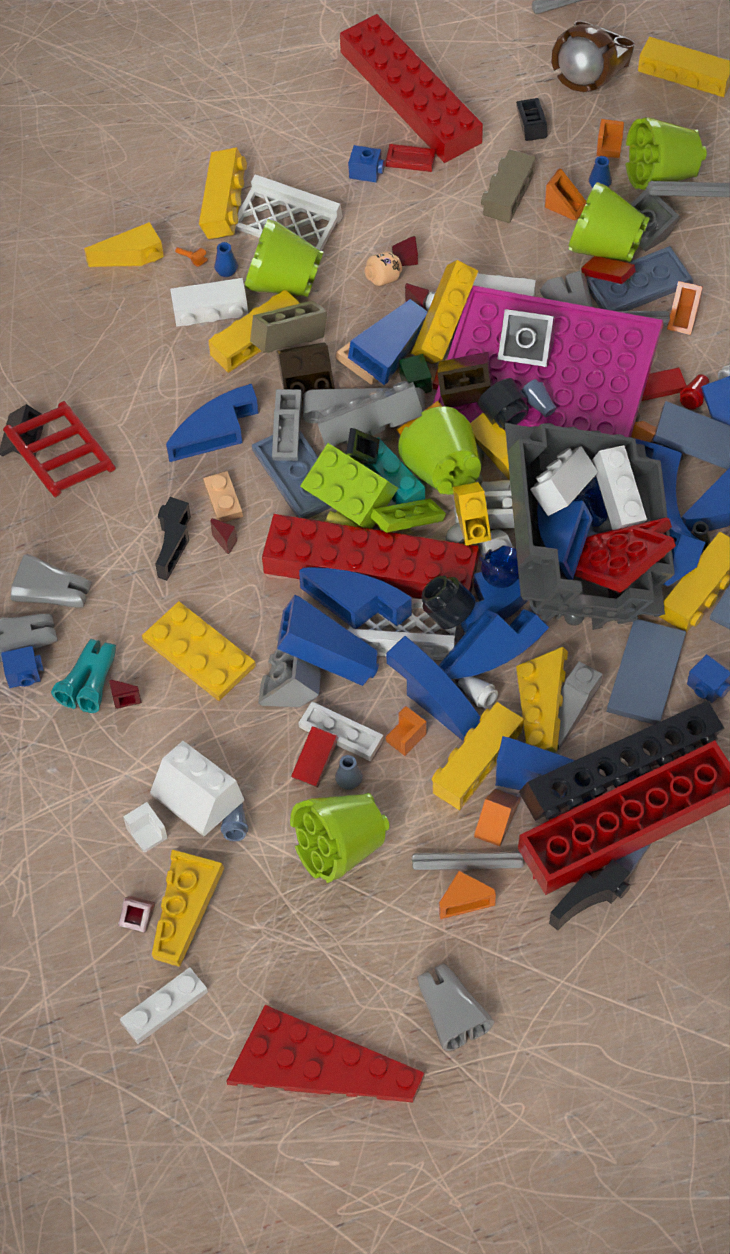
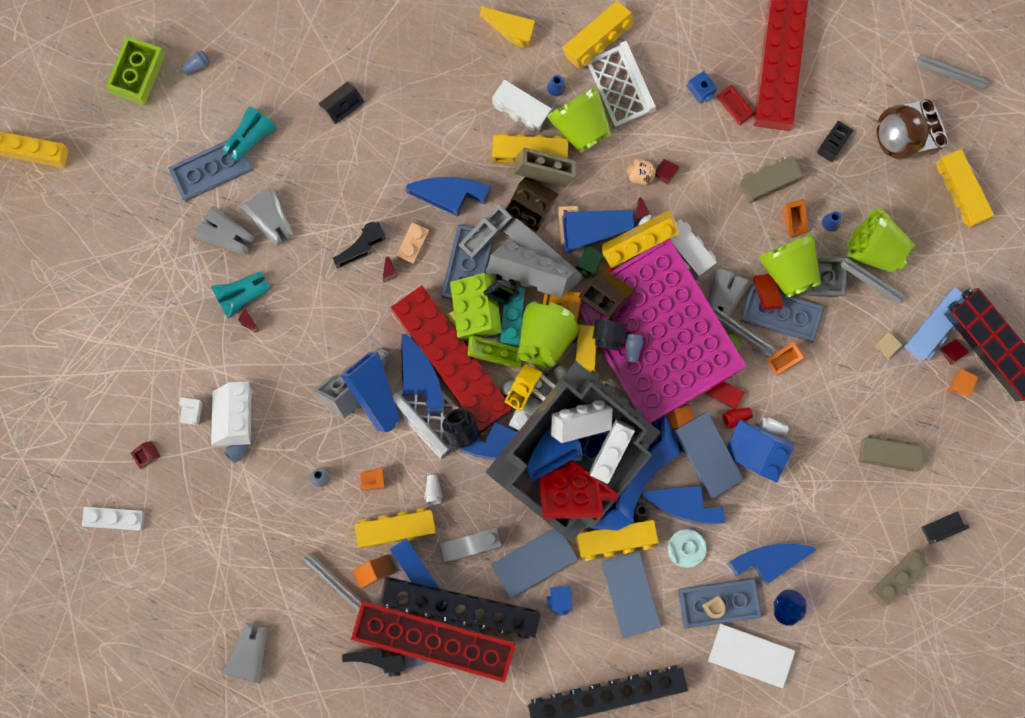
camera: 35 degrees right, 20 degrees up
blue brick [1,646,44,688] -> none
red bar [3,401,116,498] -> none
yellow plate [142,601,256,701] -> none
yellow wing [152,849,224,967] -> none
orange hand [175,247,208,267] -> none
red wing [226,1005,425,1103] -> none
lime cone [290,793,389,883] -> none
red tile [291,726,339,788] -> none
white plate [299,702,384,761] -> none
blue slope [386,636,480,741] -> none
blue slope [438,609,549,679] -> none
orange slope [439,871,496,919] -> none
clear blue piece [479,545,519,588] -> none
flat silver slope [498,309,555,367] -> none
yellow wing [516,647,568,753] -> none
orange panel [596,119,624,158] -> none

